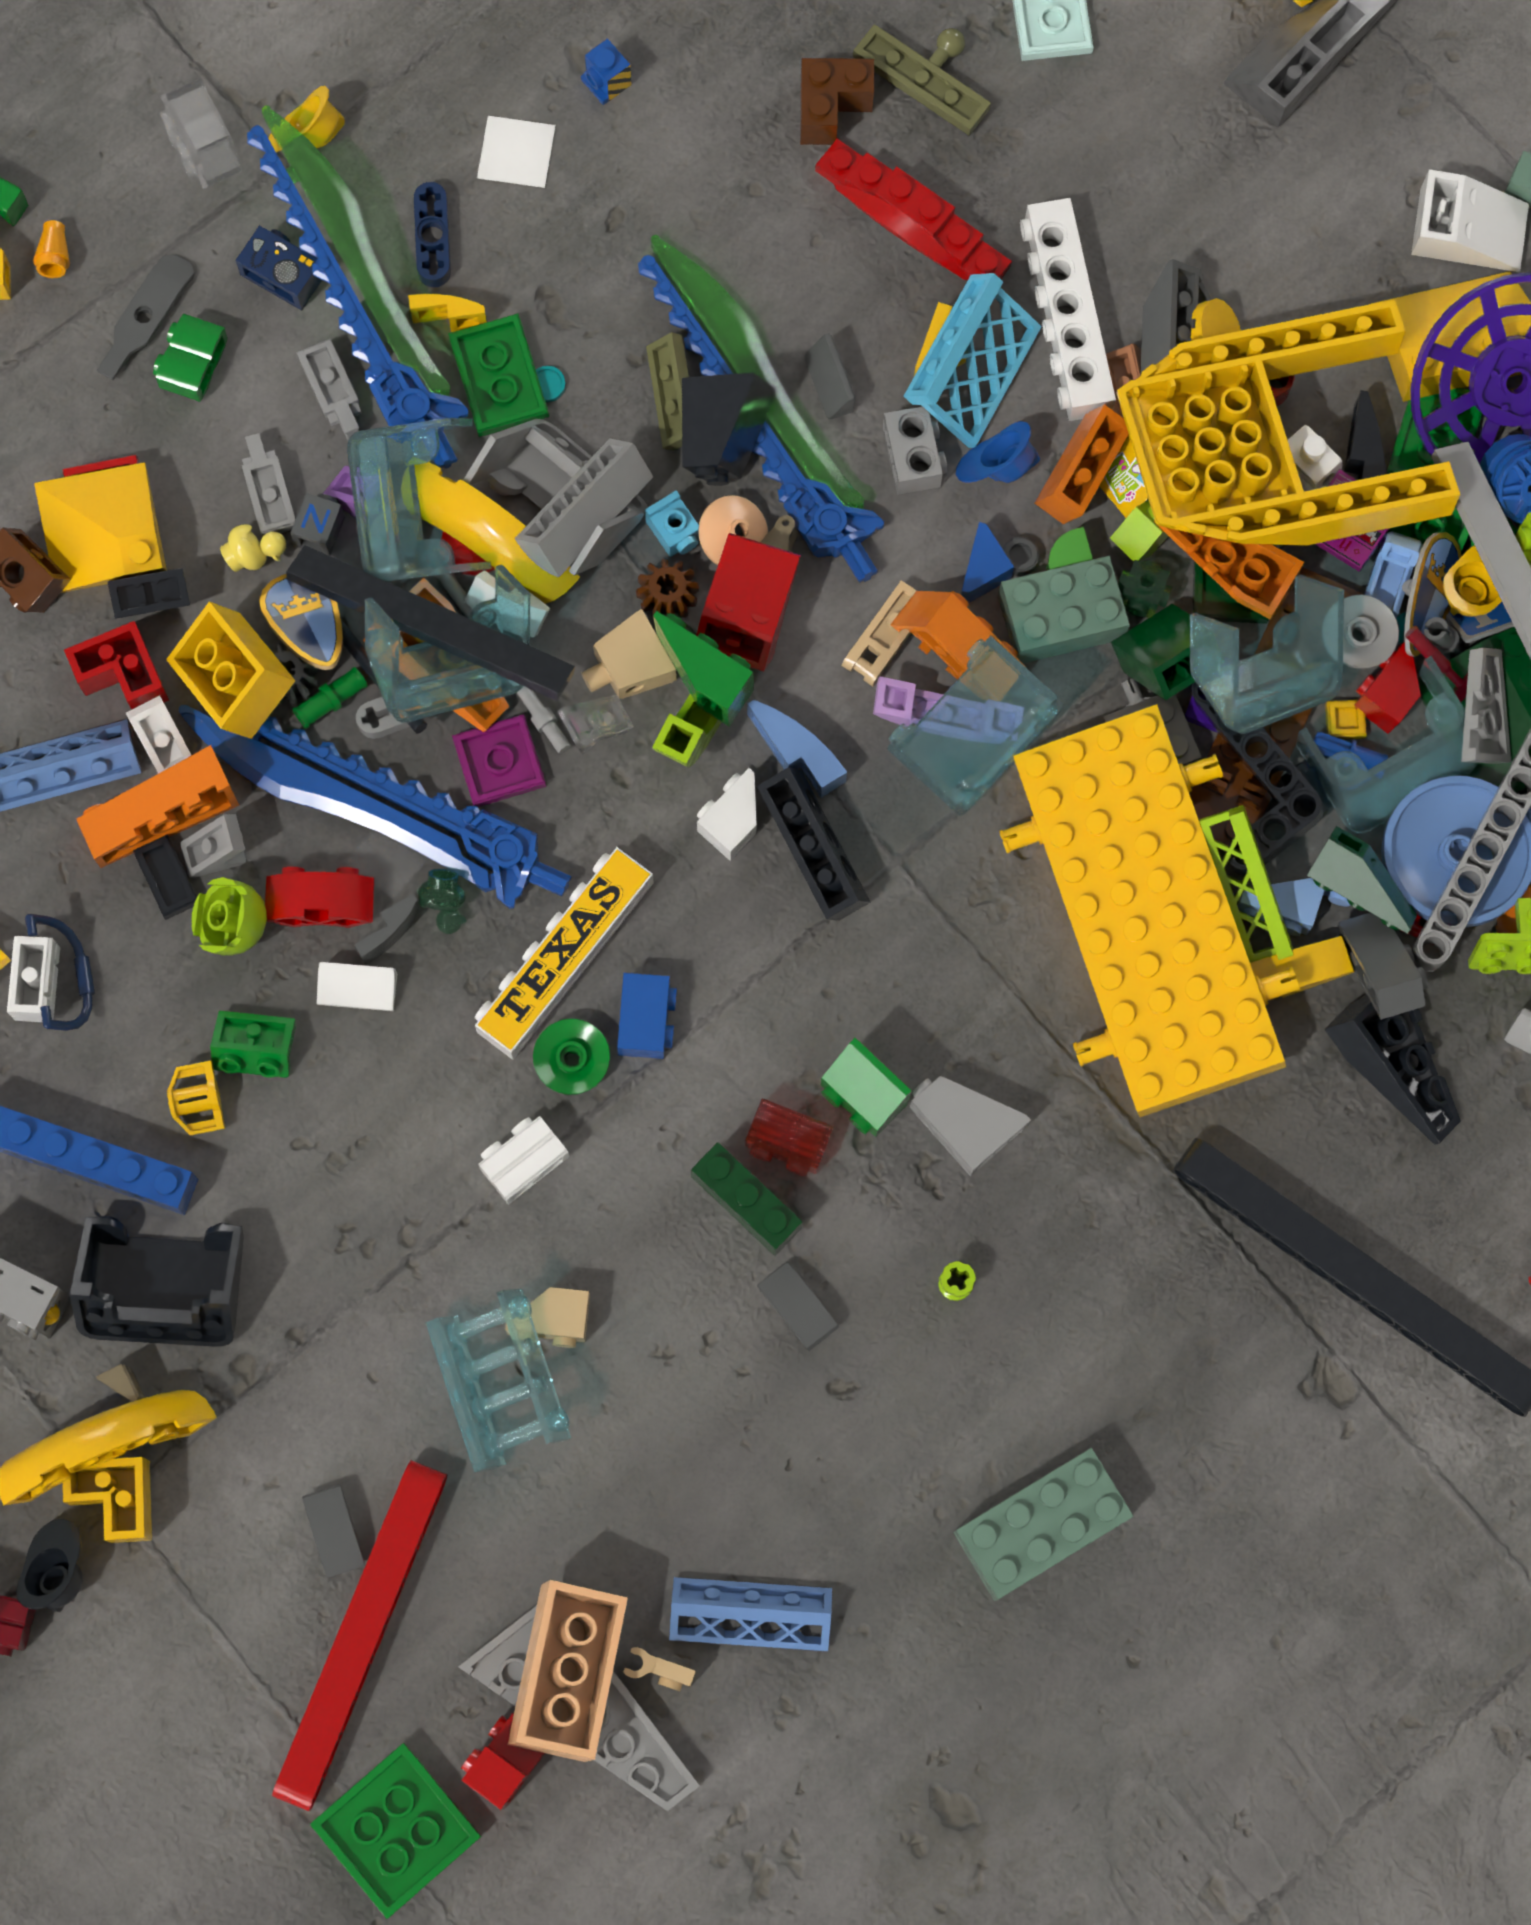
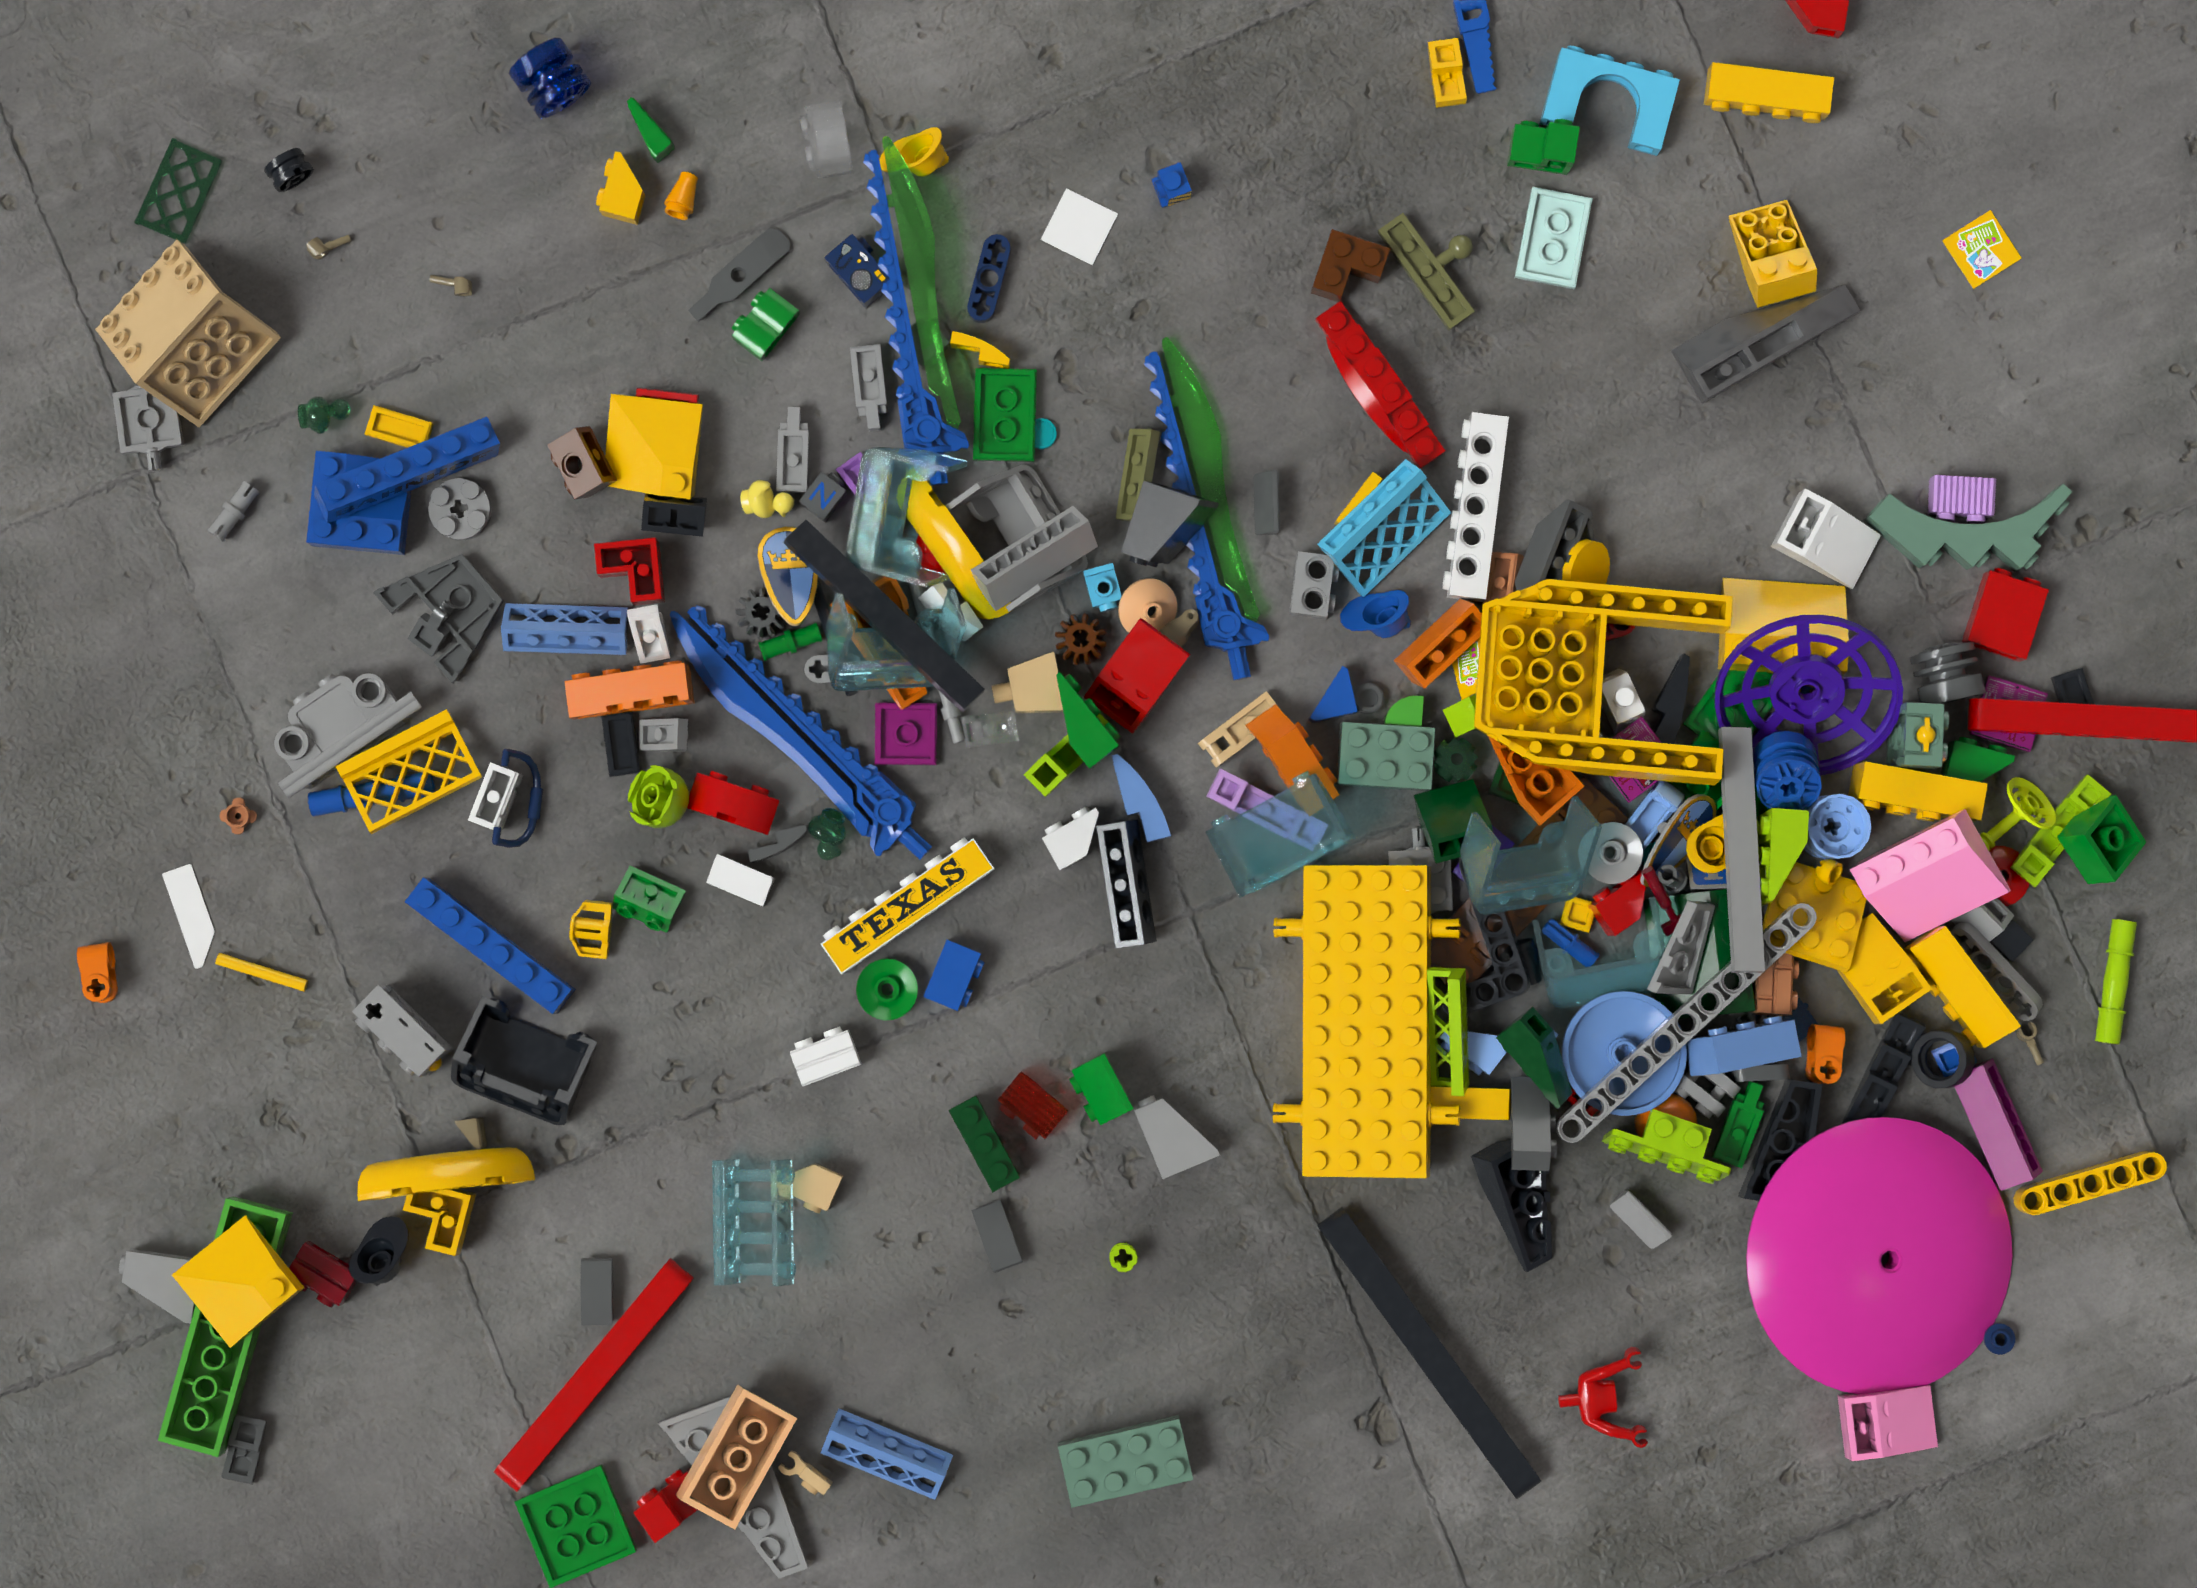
camera: 15 degrees right, 10 degrees up
yellow brick [166,601,295,739] -> none

